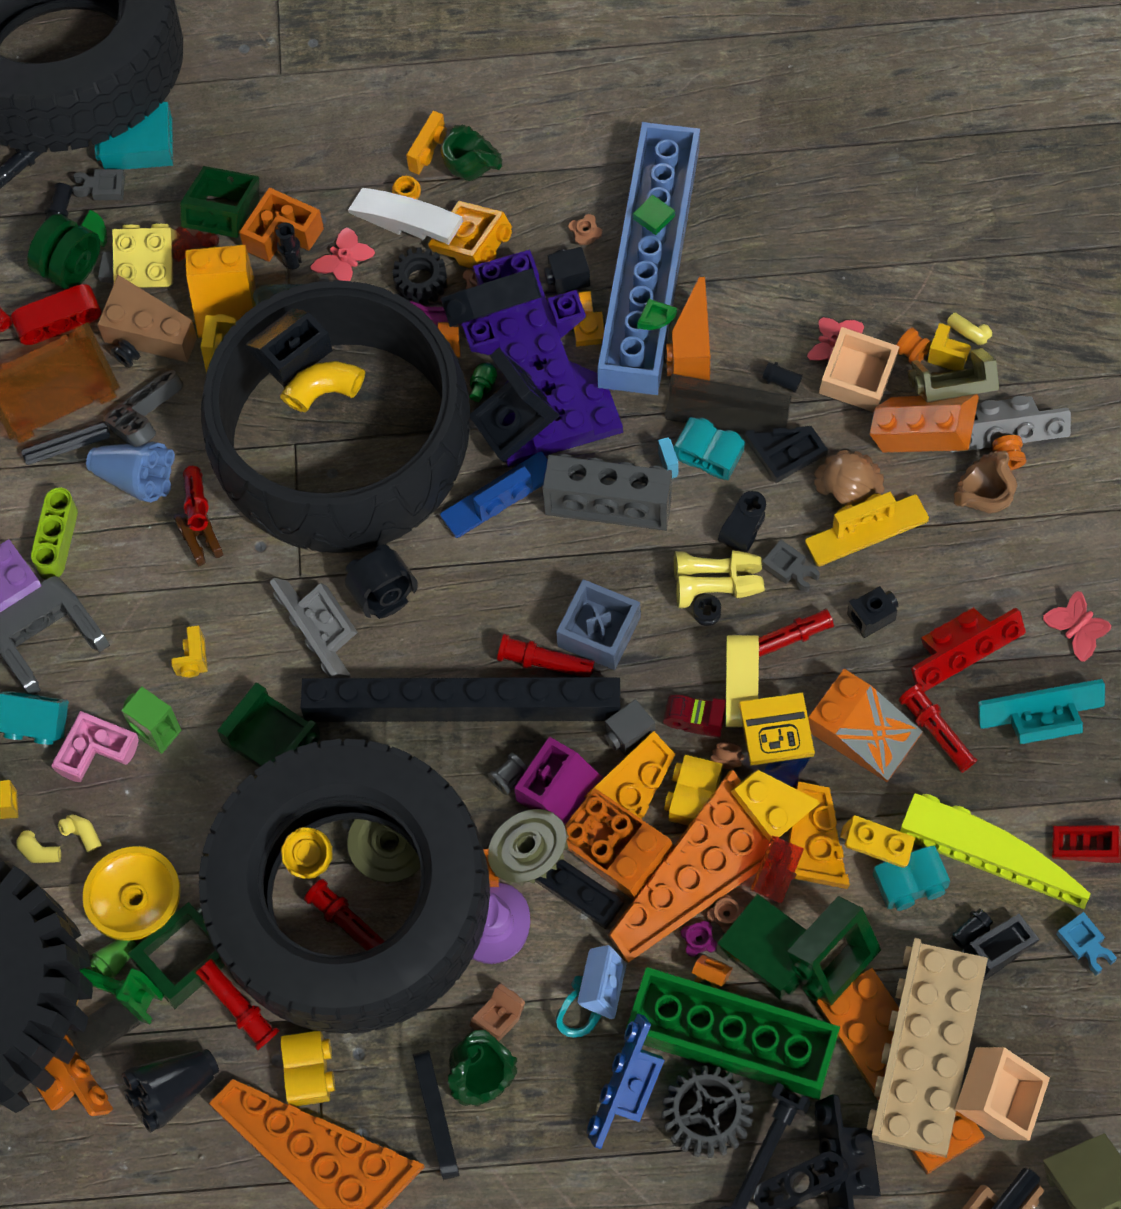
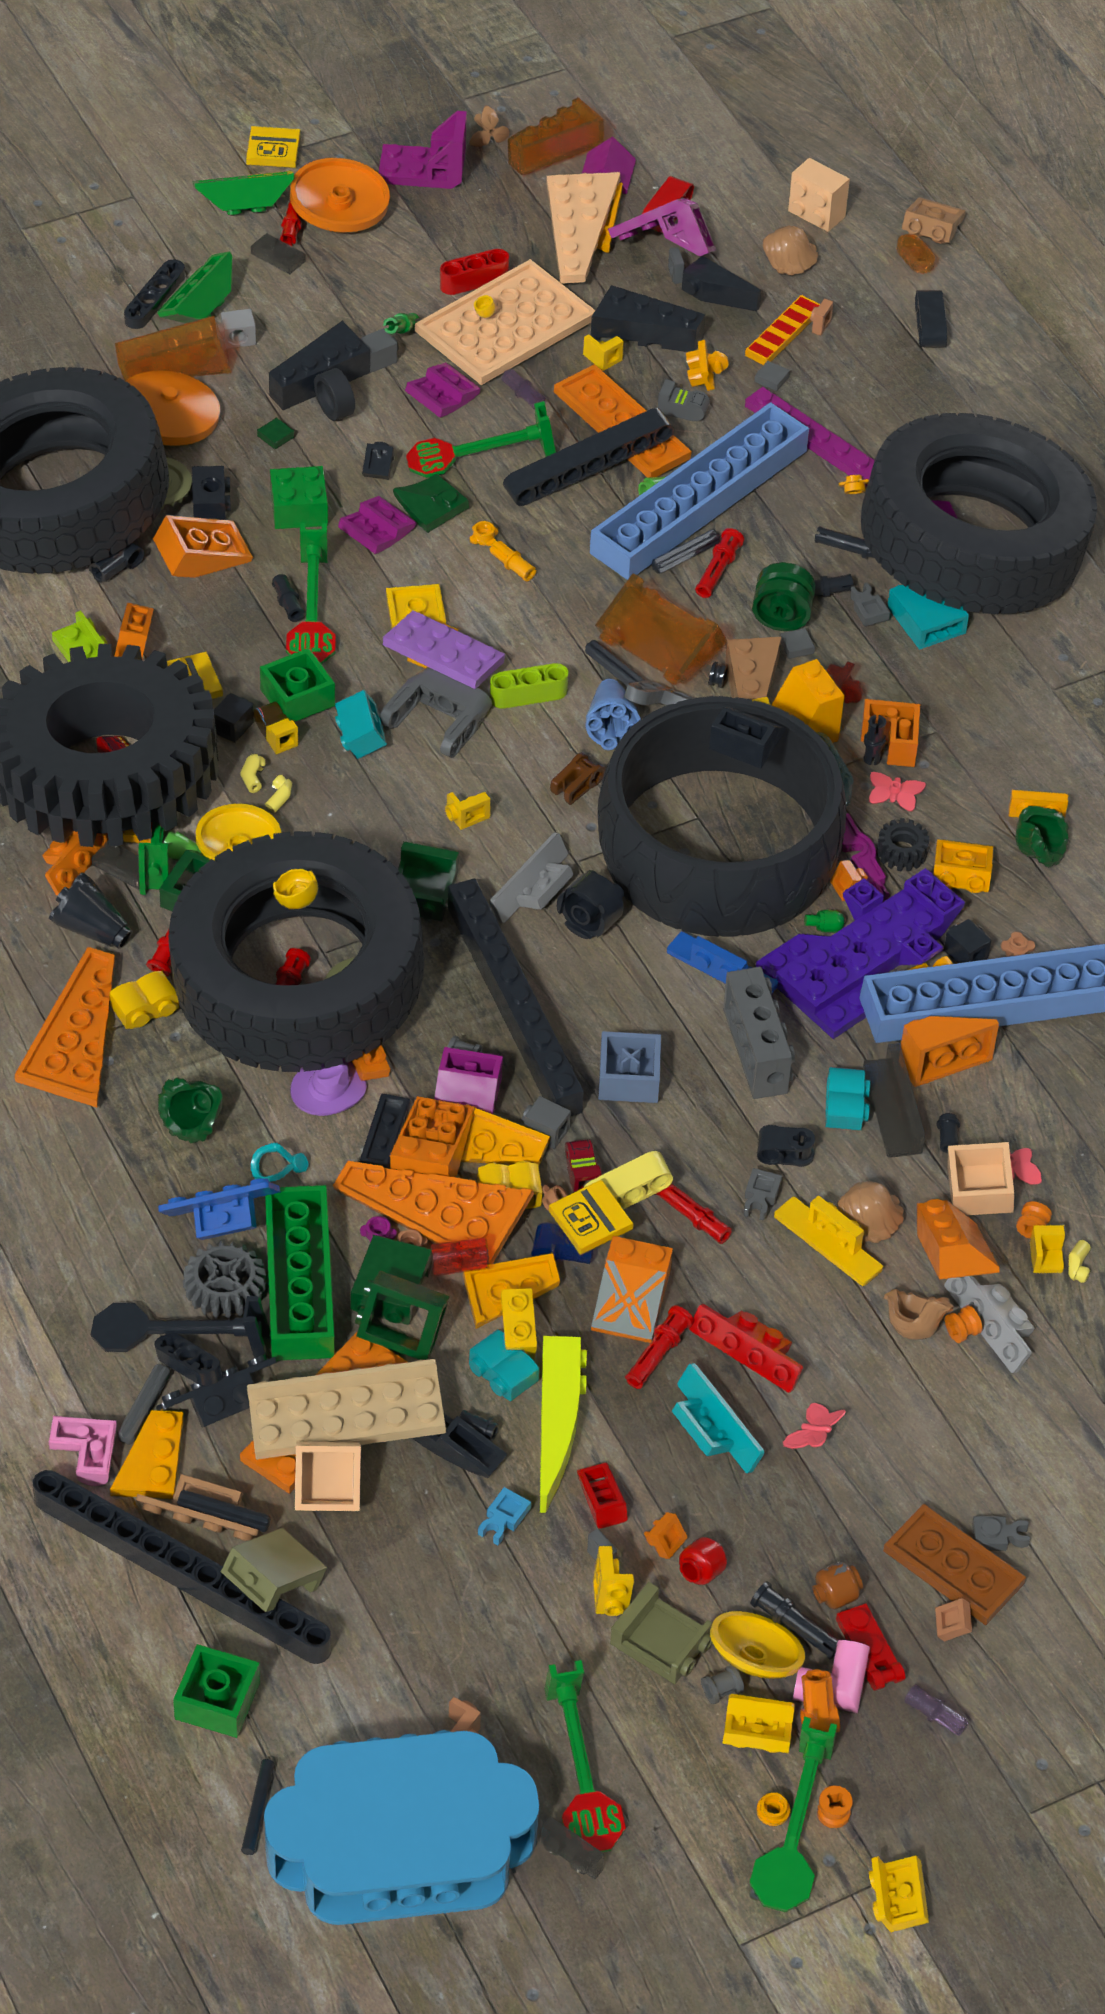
camera: 60 degrees right, 15 degrees down
red beam [11,284,101,345] -> none
bright pink brick [51,711,139,782] -> none
green tile [81,210,107,247] -> none
light yellow bracket [112,224,178,288] -> none
bright green brick [121,686,182,754] -> none
dark green window [180,166,259,238] -> none
red pin [183,465,209,531] -> none
yellow cylinder [280,361,365,412] -> none
white slope [348,188,463,245] -> none
light orange plate [392,176,421,200] -> none
black beam [413,1050,460,1180] -> none
black slope [441,268,542,327] -> none
nougat bracket [469,984,525,1041] -> none
black bracket [470,348,560,462] -> none
olive gear [488,809,569,886] -> none
red pin [497,634,595,677] -> none
light blue slope [577,945,627,1019] -> none
green tile [633,195,675,235] -> none
green tile [637,299,677,330] -> none
medium azure tile [658,437,678,478] -> none
light yellow piece [673,550,765,608] -> none
orange tile [691,955,733,989] -> none
black bush [693,594,721,626] -> none
yellow wing [731,770,820,843] -> none
black wing [744,426,828,483] -> none
black brick [847,586,899,638] -> none
olive panel [908,348,1000,402] -> none

